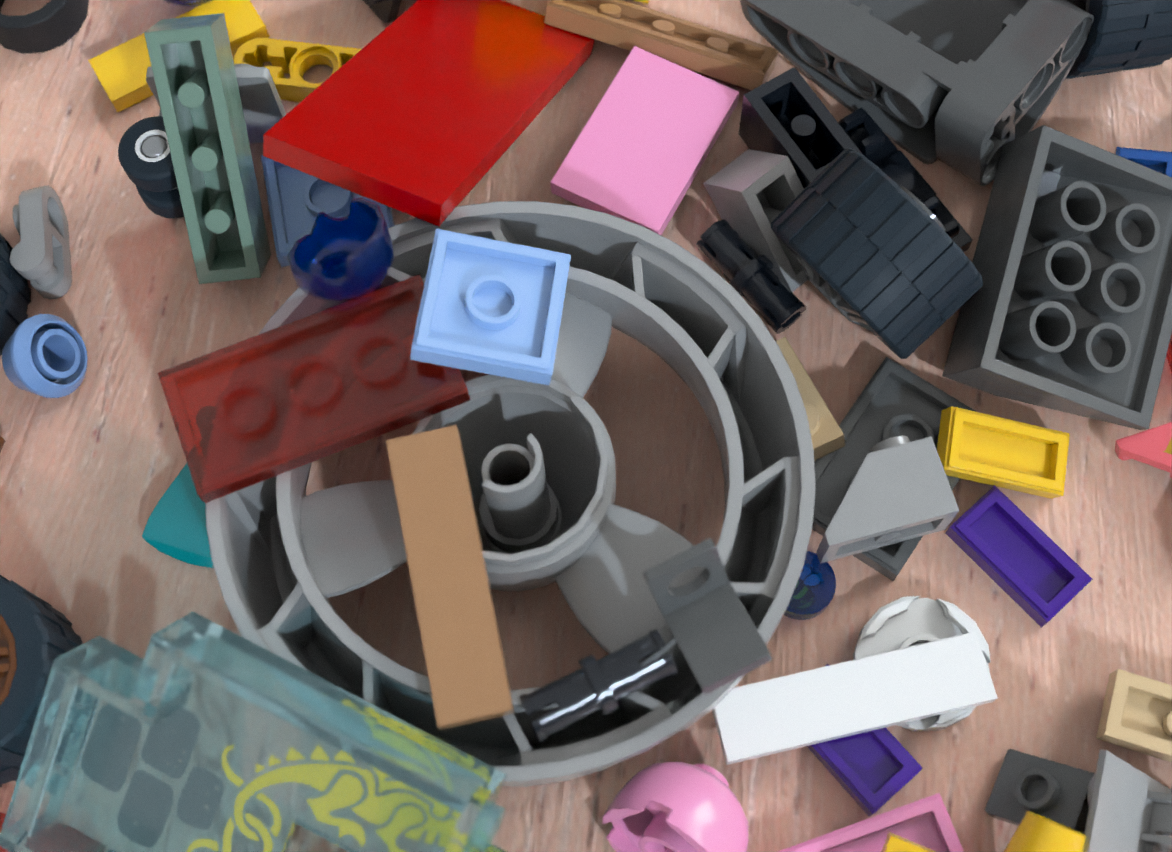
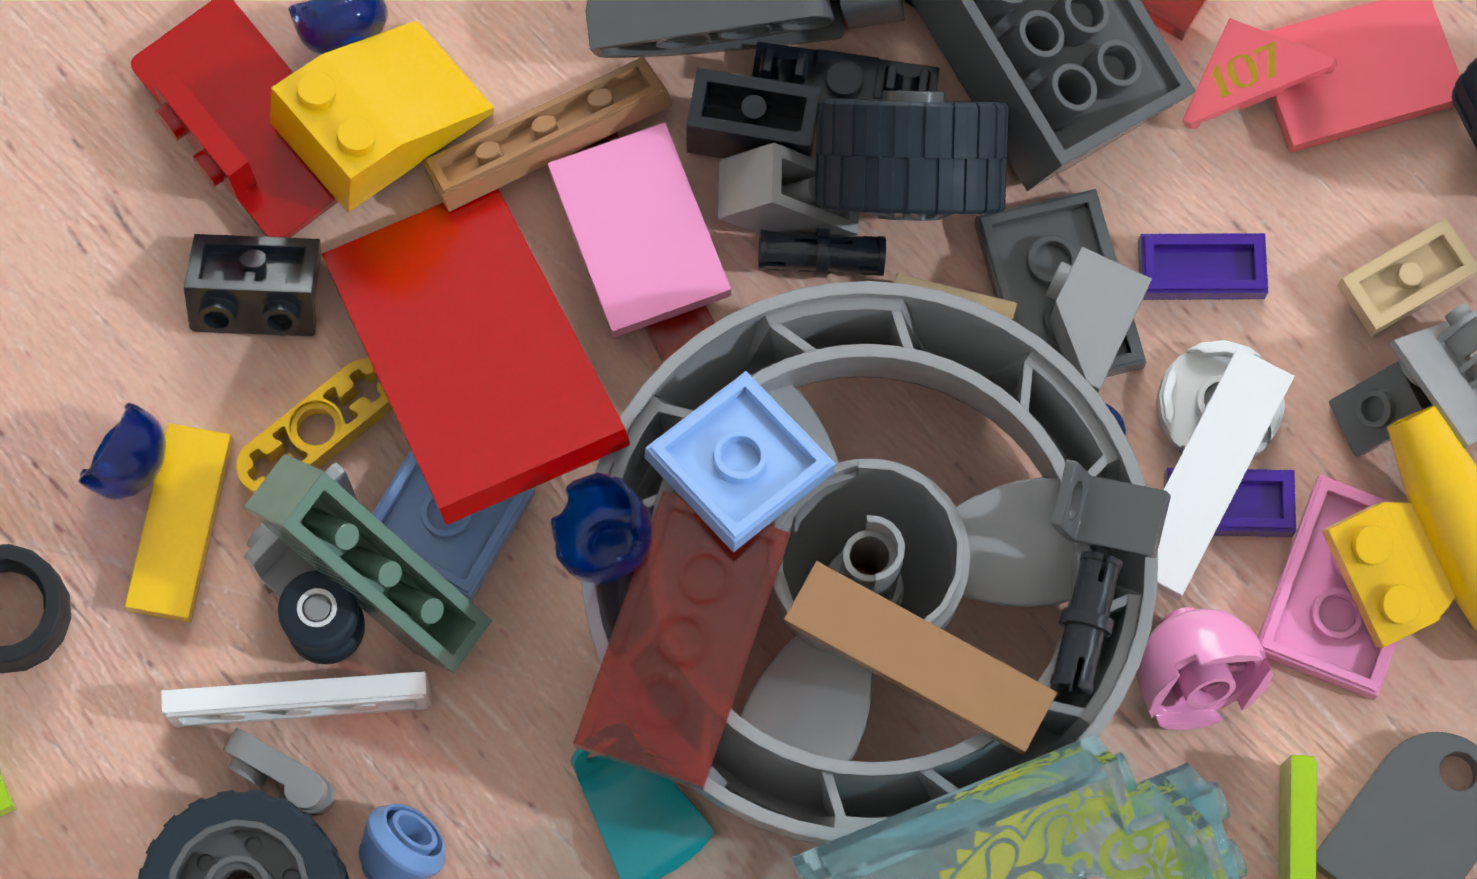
camera: 55 degrees left, 5 degrees up
yellow tile [937,406,1070,499] -> none
none -> white tile [161,671,432,728]

